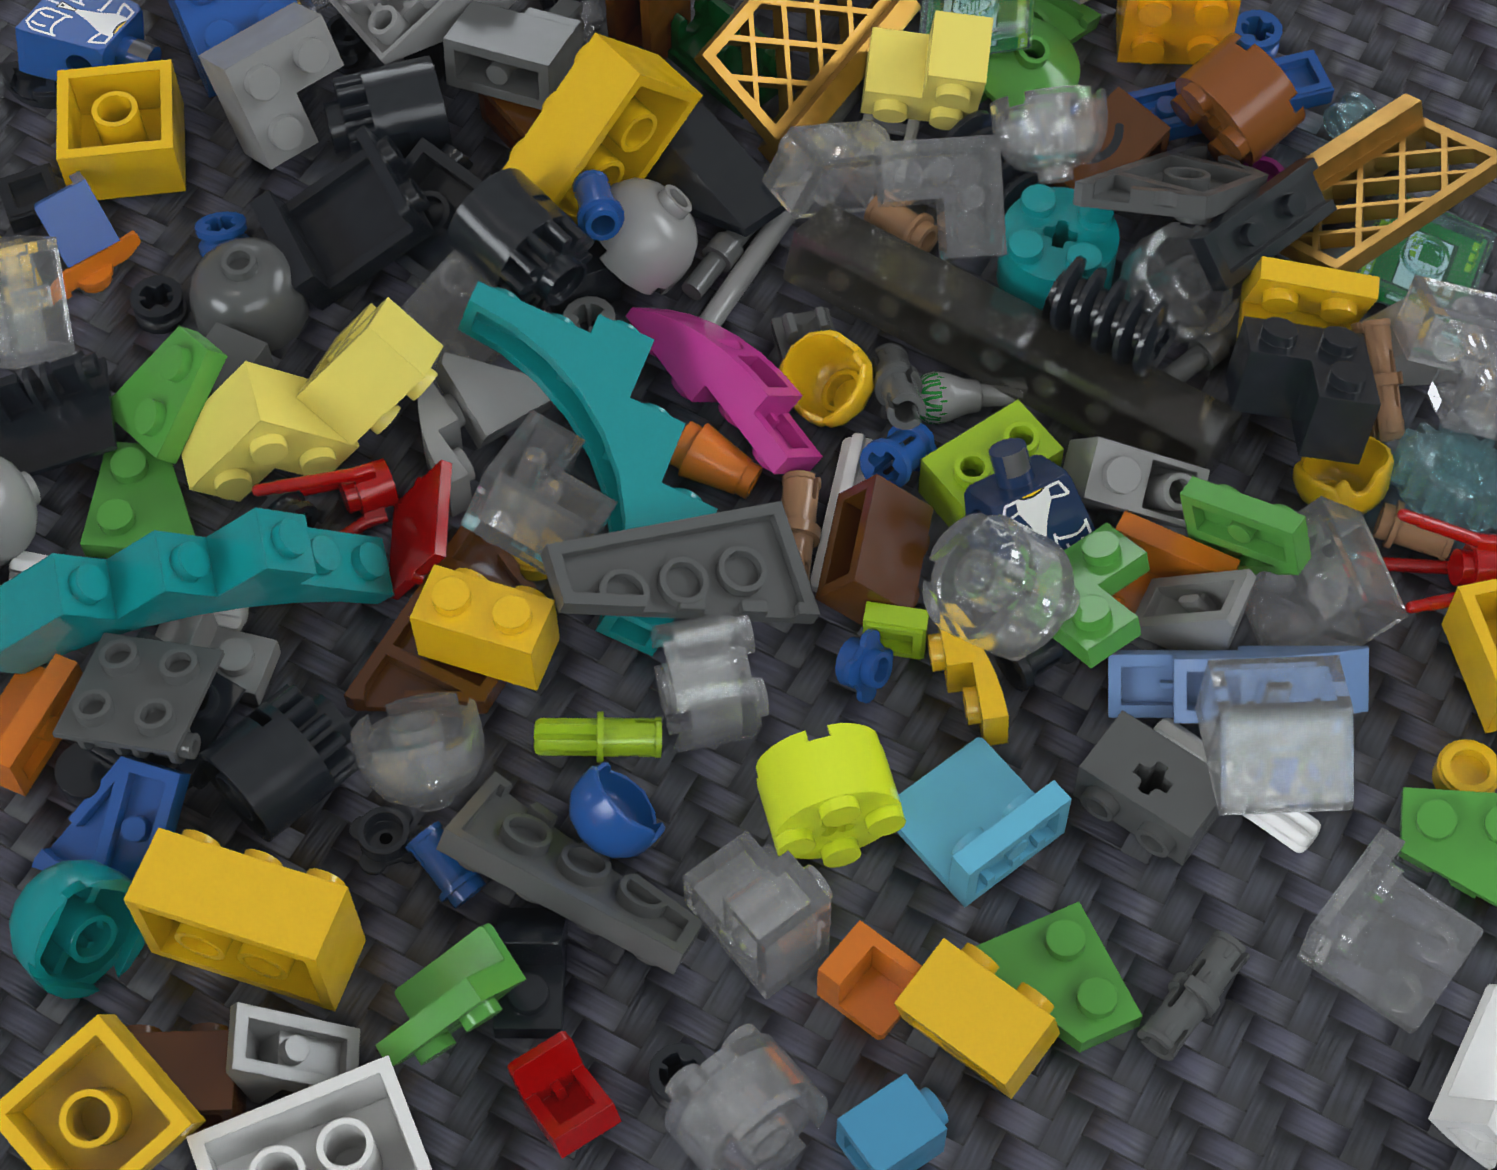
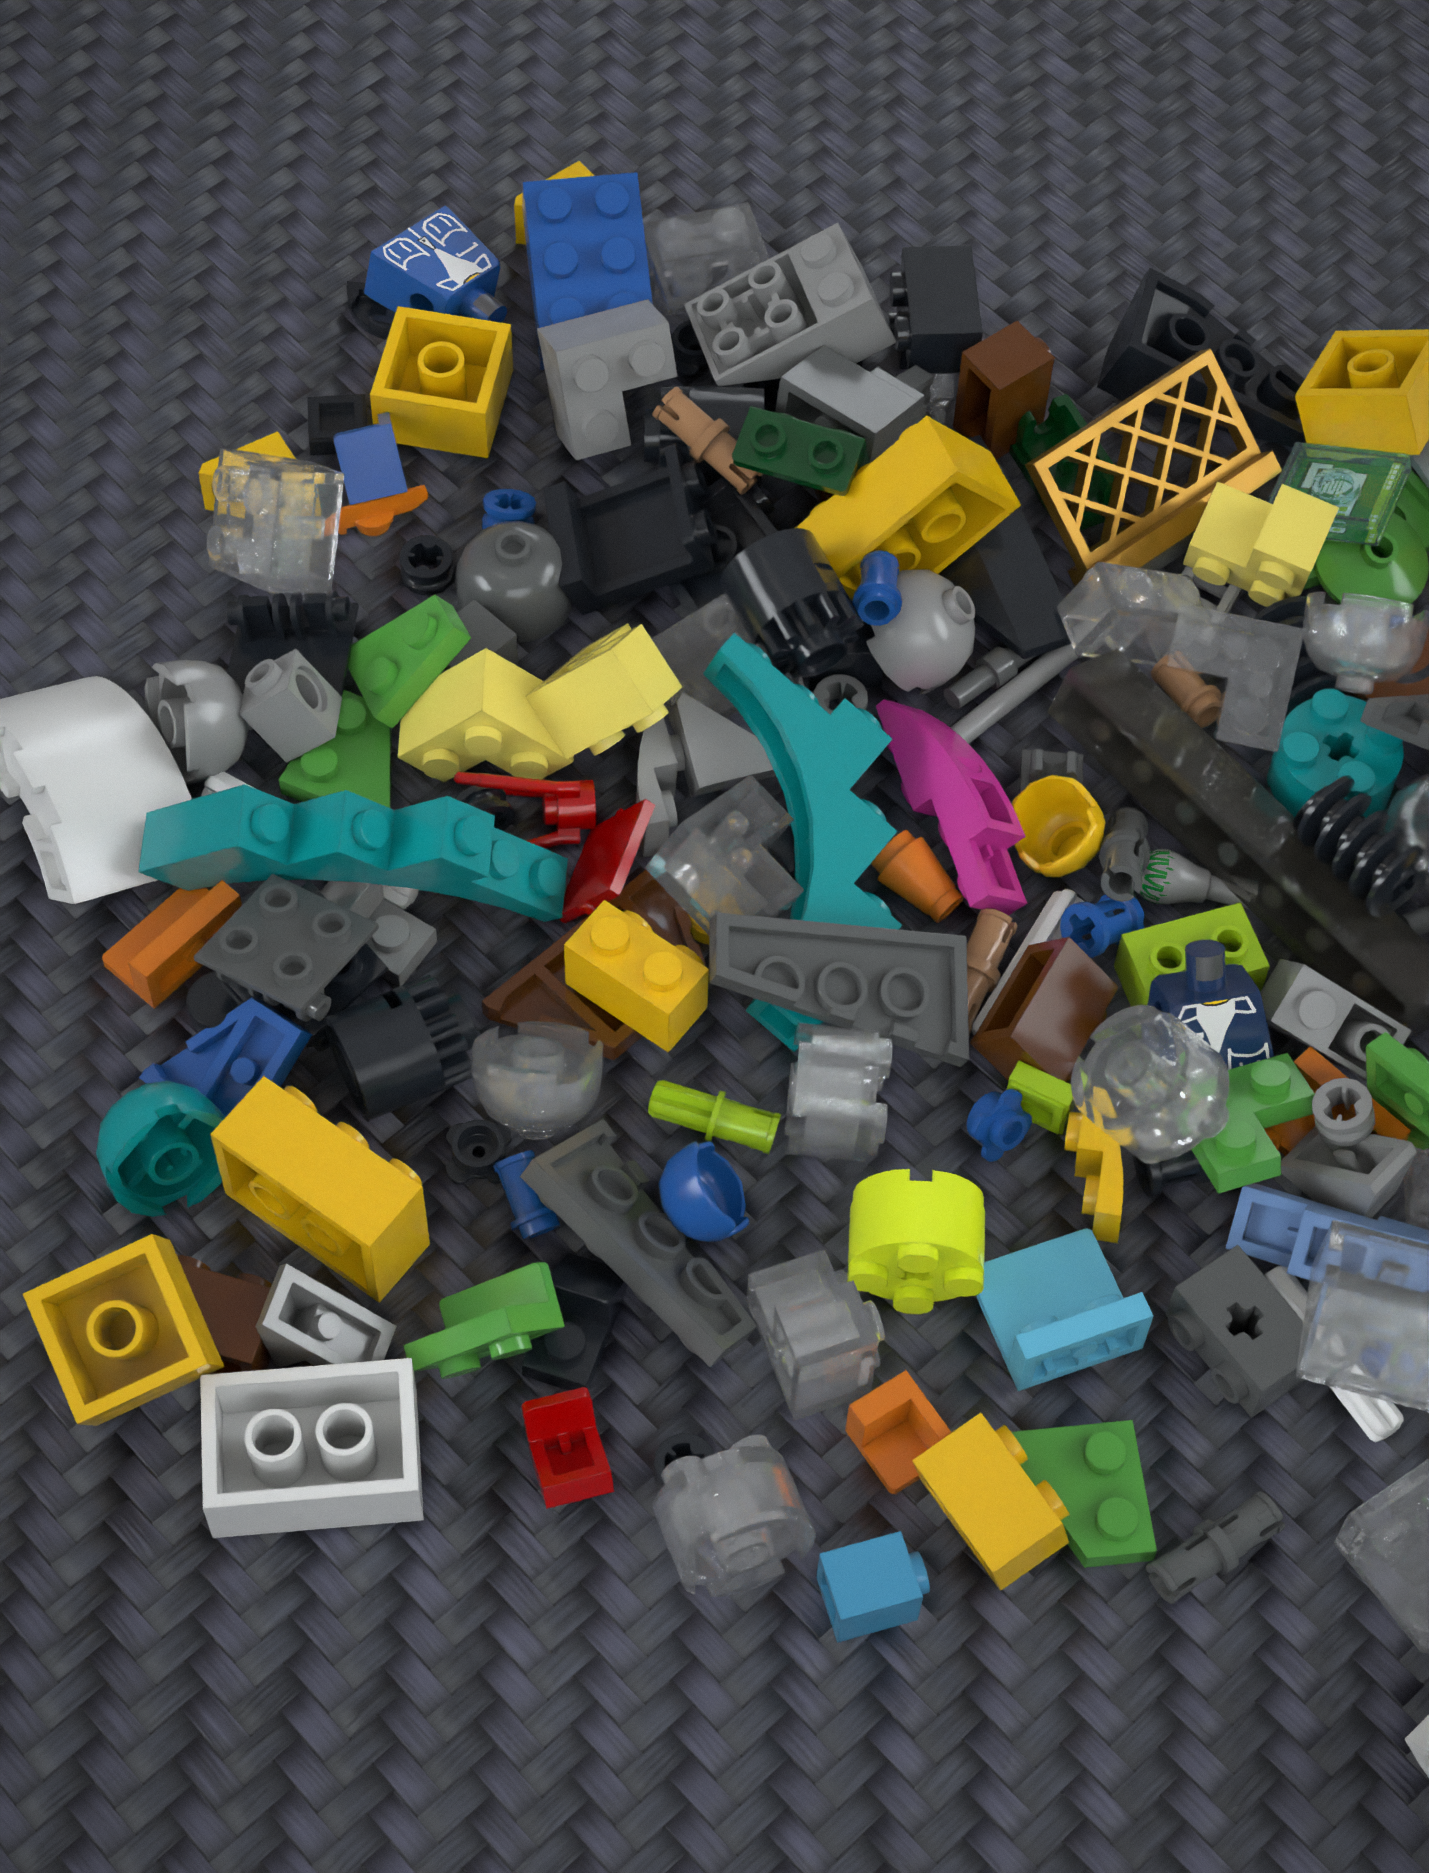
camera: 15 degrees right, 0 degrees up
none -> light grey brick [239,649,342,763]
none -> medium nougat pin [652,386,762,495]
none -> dark green bracket [732,406,869,496]
none -> light grey bush [1312,1078,1375,1146]

